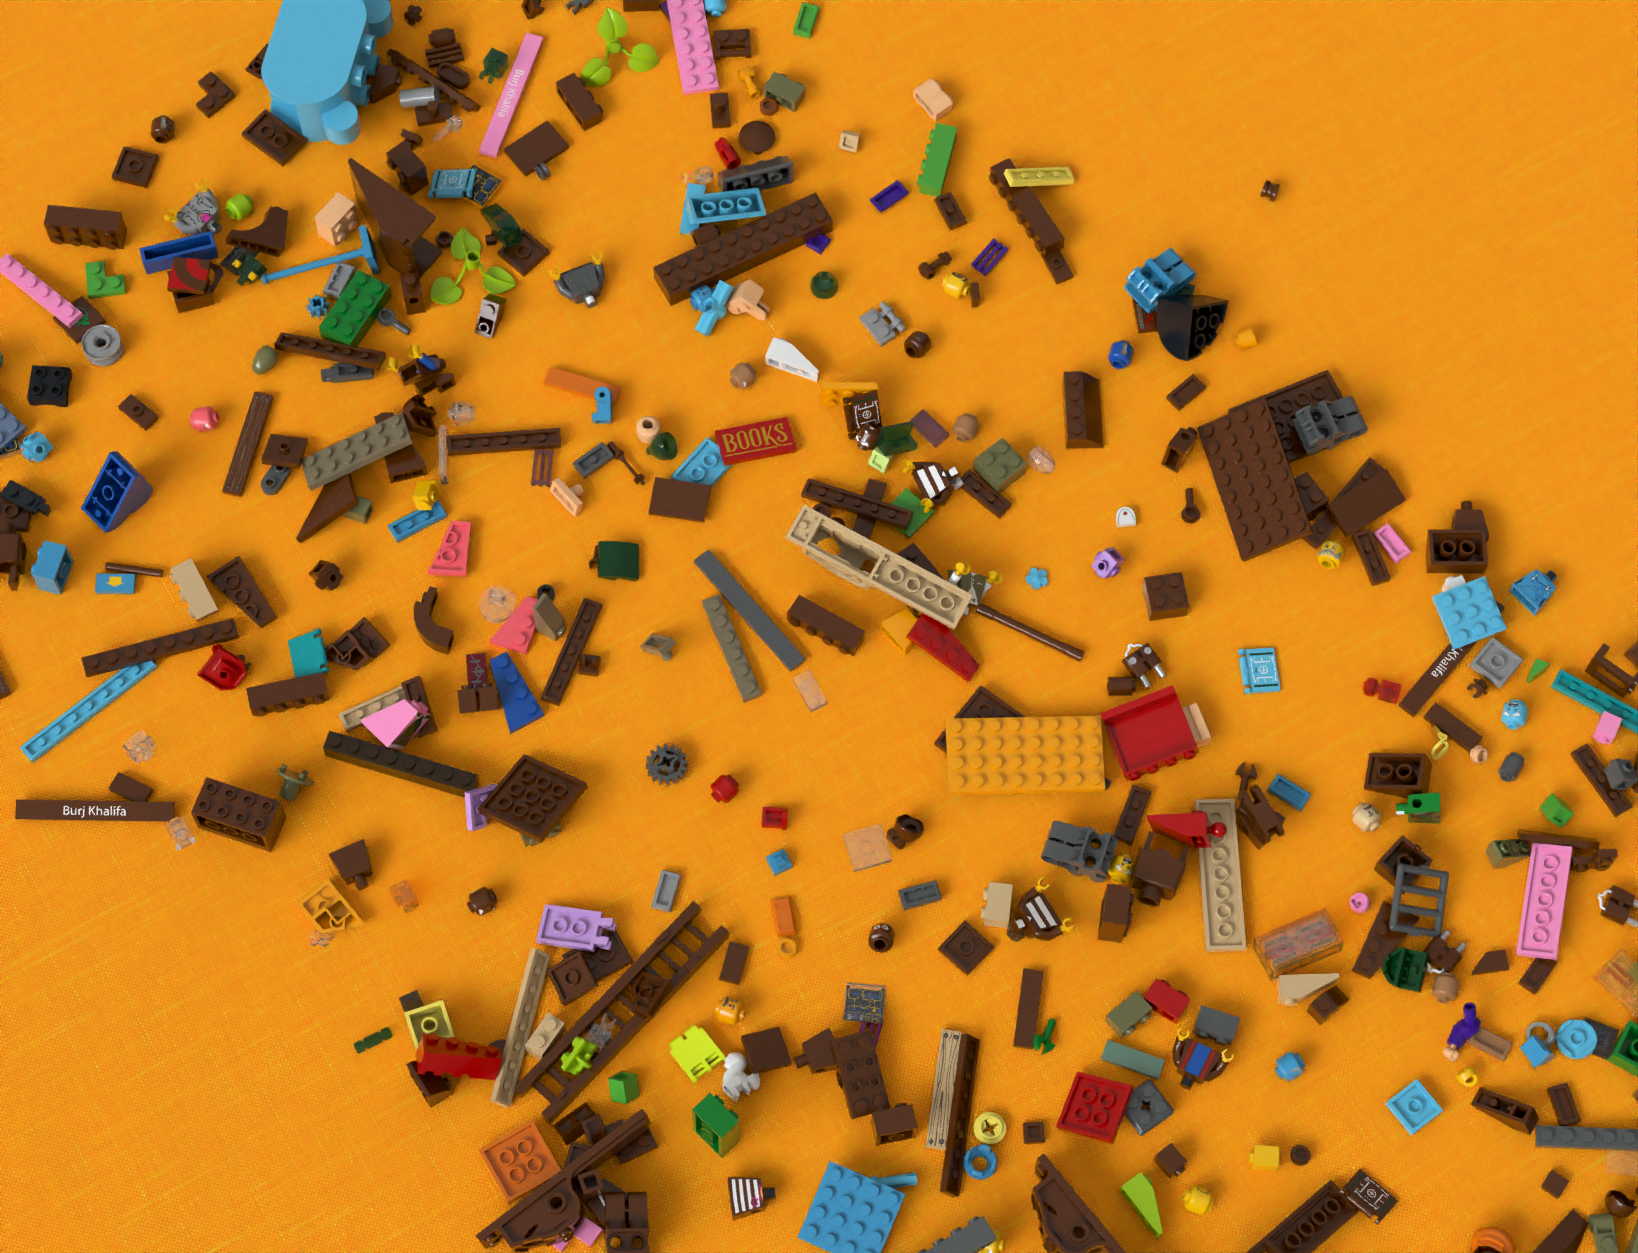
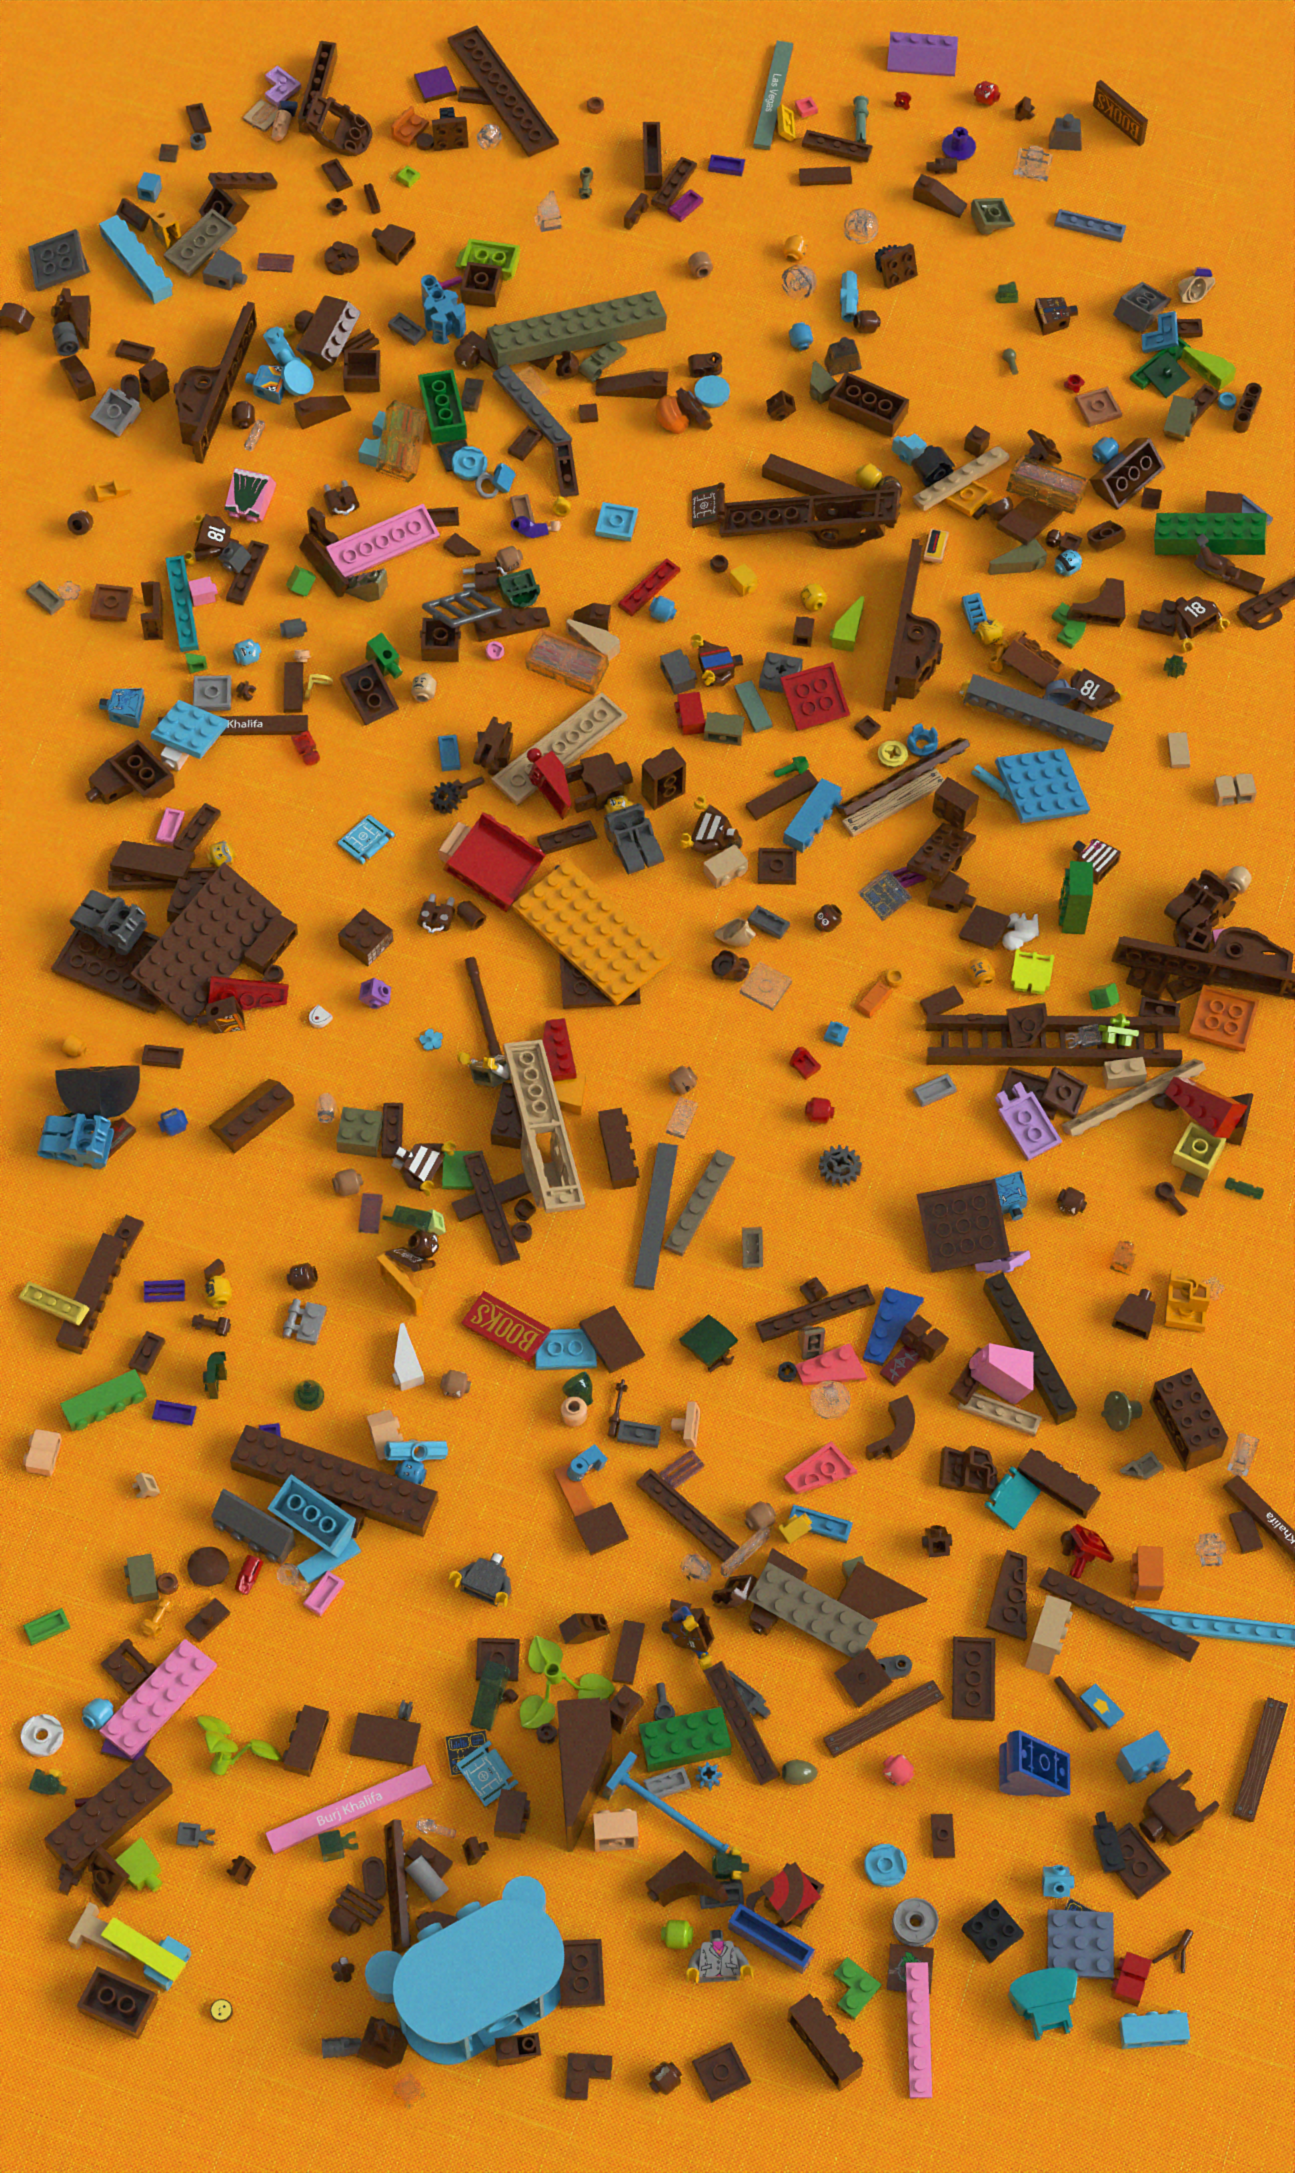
camera: 130 degrees left, 5 degrees down
none -> dark green slope [203,1351,227,1399]
none -> red wing [208,976,289,1010]
none -> reddish brown brick [244,913,298,975]
none -> bright pink tile [303,1570,345,1617]
none -> black gear [430,782,463,814]
none -> reddish brown tile [574,1502,629,1556]
none -> reddish brown tile [612,1620,645,1685]
none -> red tile [618,558,680,617]
none -> medium nougat head [668,1065,698,1095]
none -> tan hat [714,917,756,947]
none -> medium nougat head [744,1501,776,1532]
none -> dark azure brick [783,778,842,853]
none -> medium azure tile [864,1844,907,1887]
none -> reddish brown tile [952,1636,995,1721]
none -> dark azure torso [994,1171,1028,1221]
none -> dark tan slope [1120,1451,1164,1480]
none -> orange brick [1130,1546,1164,1601]
none -> reddish brown plate [1155,1182,1188,1216]

